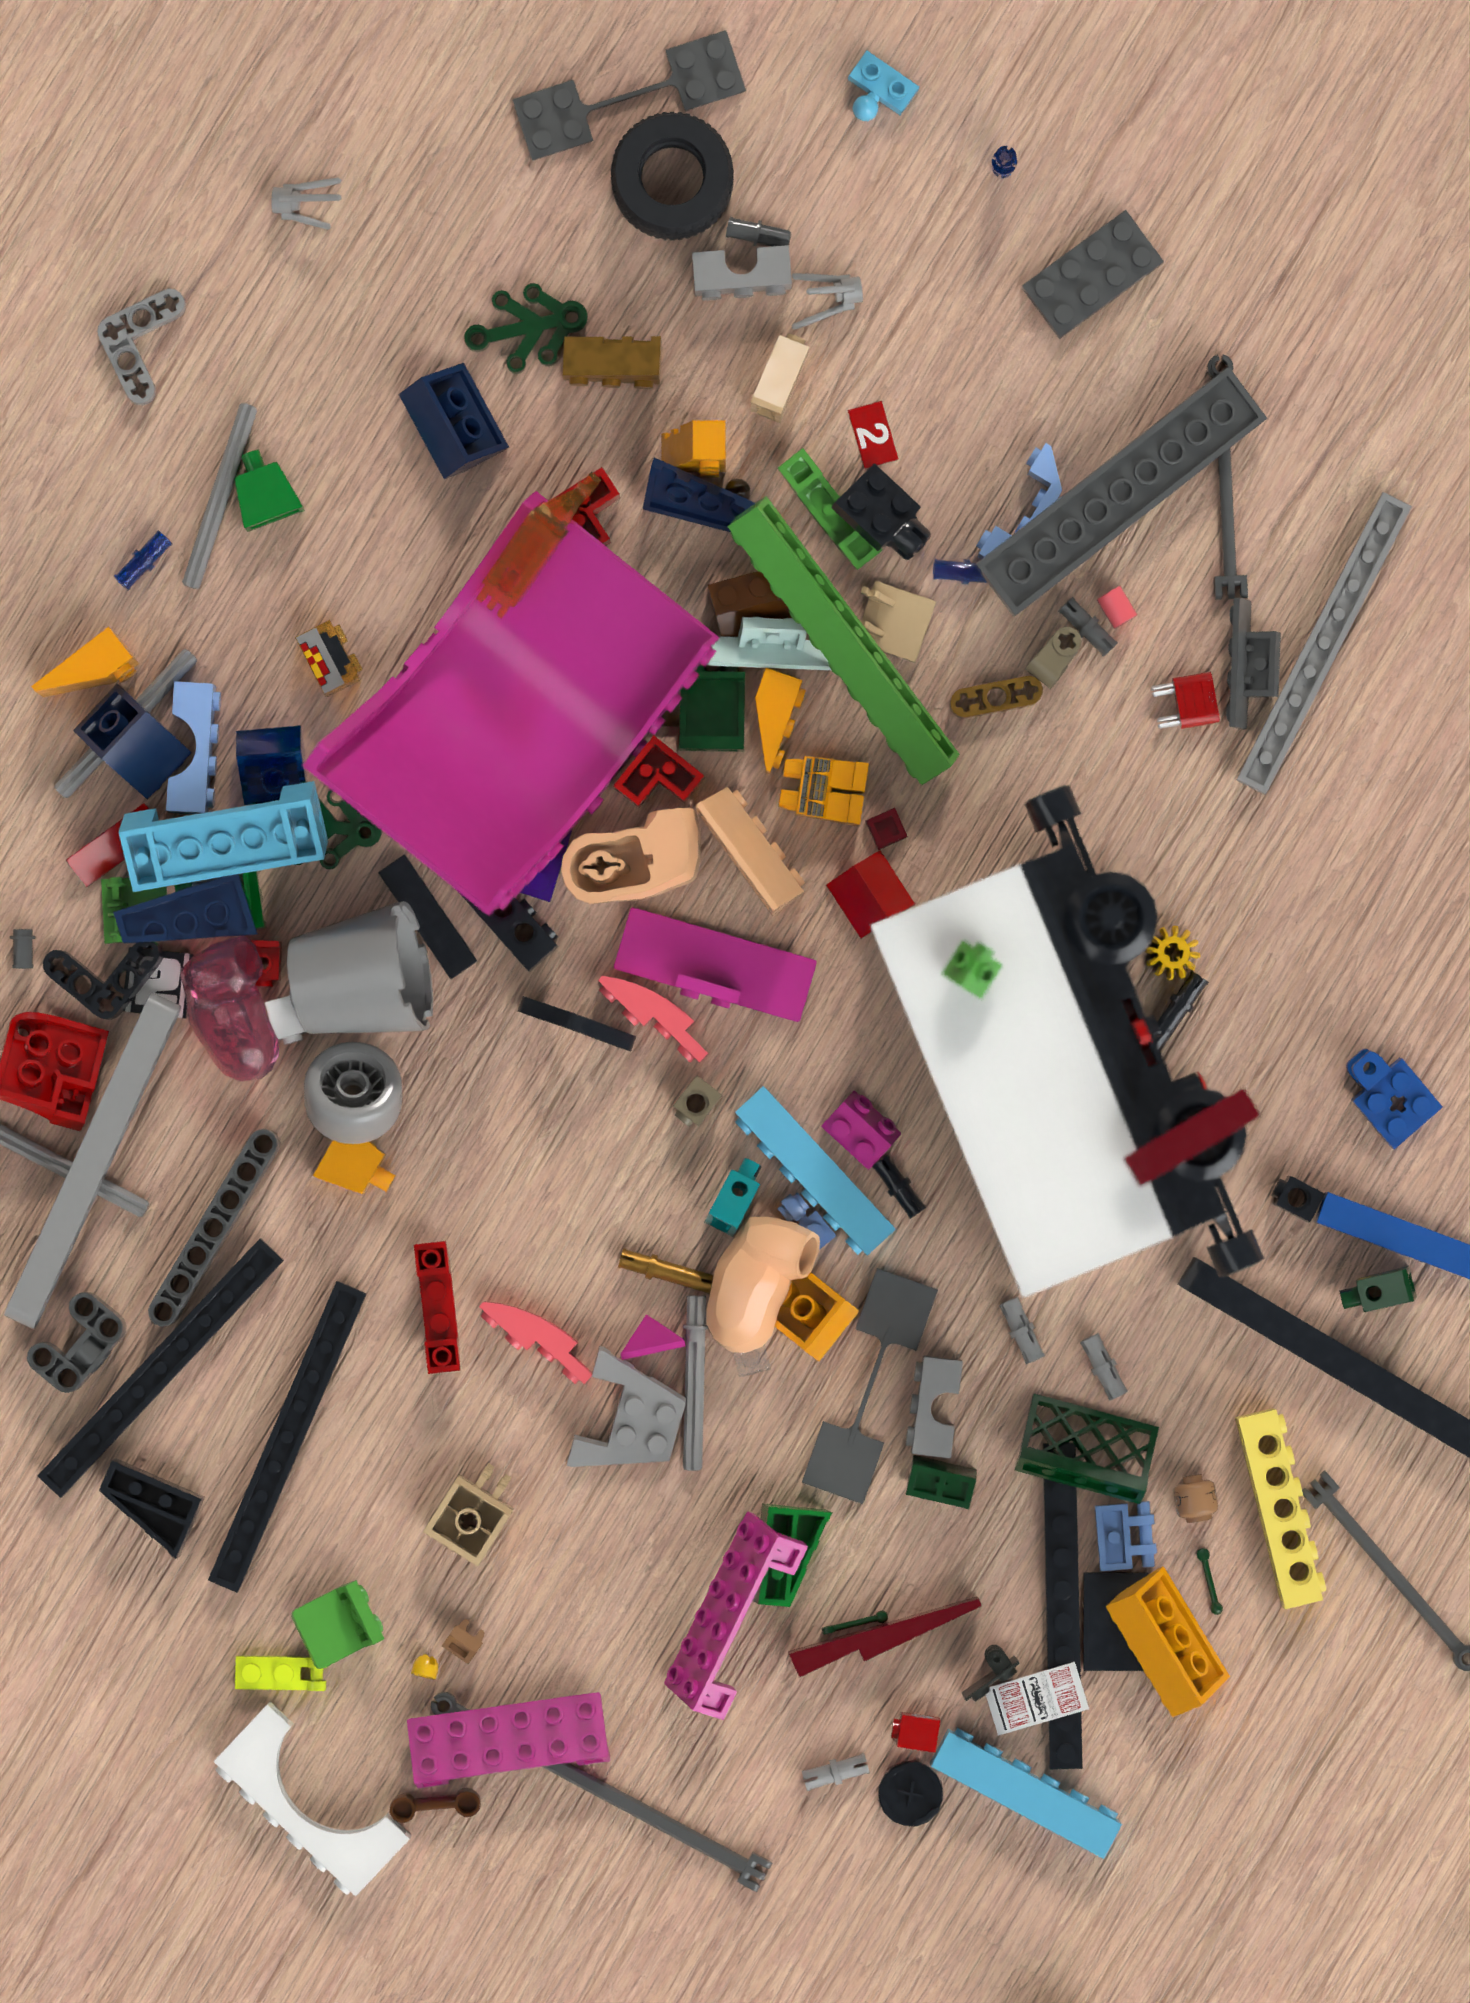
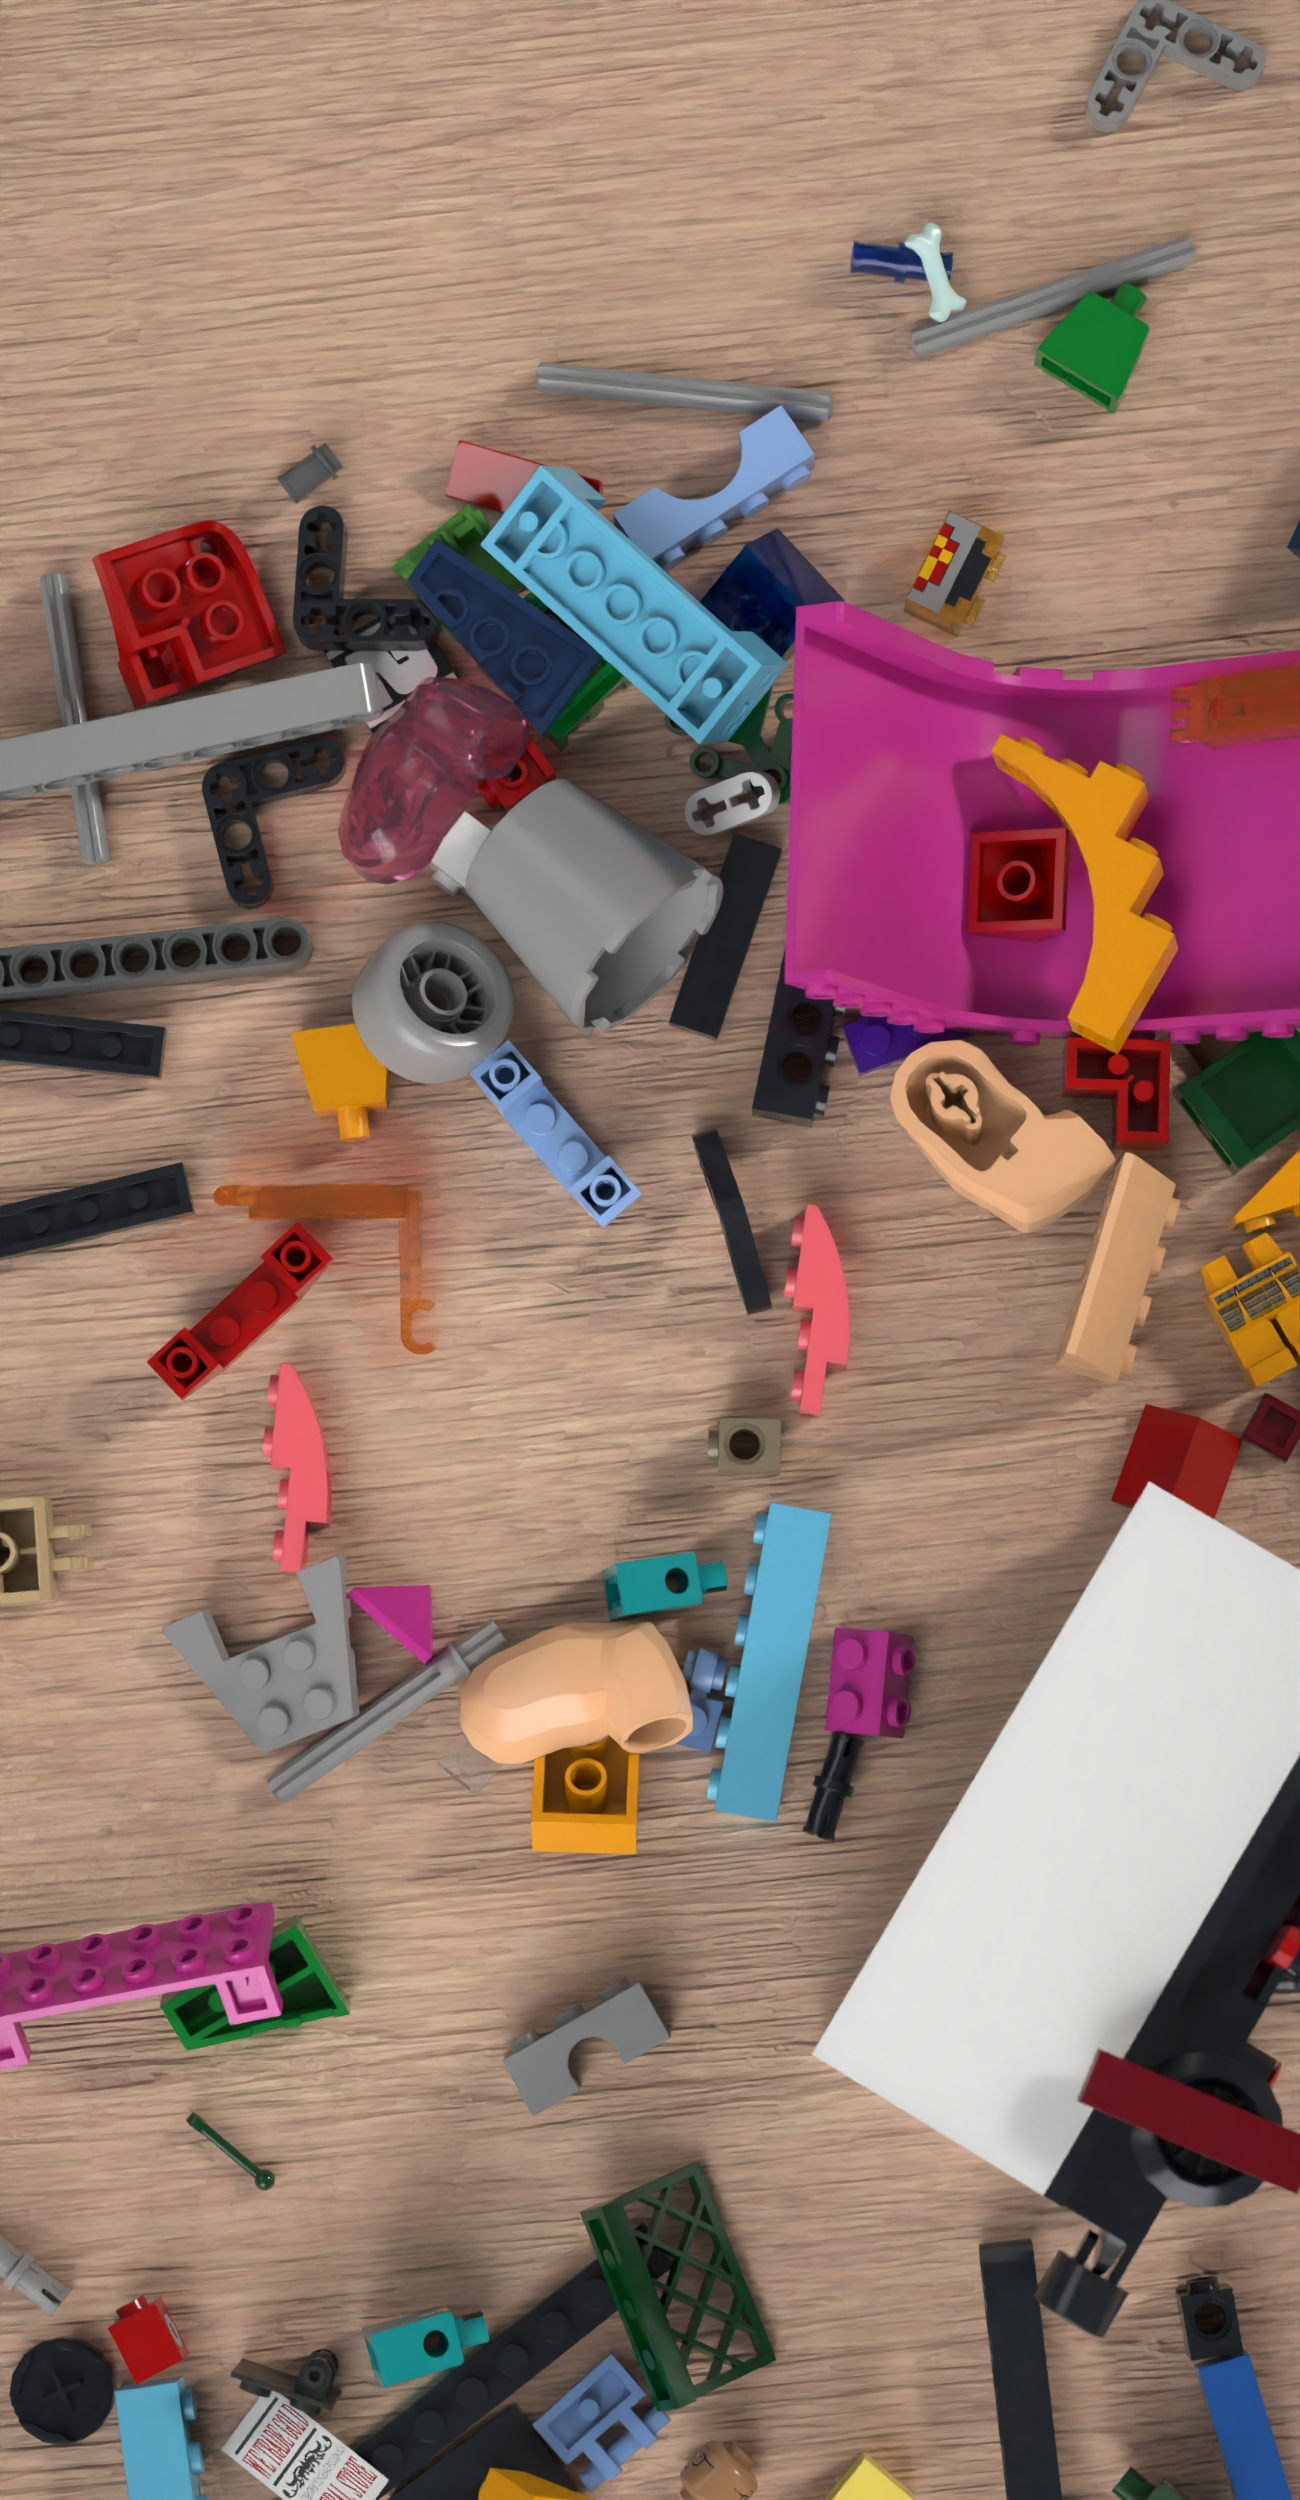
camera: 60 degrees right, 5 degrees down
light orange slope [31,626,140,697] -> none
dark blue slope [73,683,192,800] -> none
dark pink bracket [614,907,817,1022] -> none
pearl gold pin [617,1248,714,1295] -> none
dark red slope [788,1596,982,1677] -> none
dark grey hinge [802,1268,938,1504] -> none
dark green hinge [906,1455,977,1509] -> none
bright green brick [941,940,1003,999] -> none
light grey pin [999,1297,1045,1364] -> none
light grey pin [1080,1333,1128,1401] -> none
none -> black beam [202,738,346,909]
none -> clear orange hinge [213,1183,437,1355]
none -> teal torso [362,2306,489,2387]
none -> light blue slope [469,1040,642,1228]
none -> white beam [684,771,780,835]
none -> light aqua piece [904,223,967,322]
none -> red slope [967,828,1070,943]
none -> light orange arch [991,734,1178,1054]

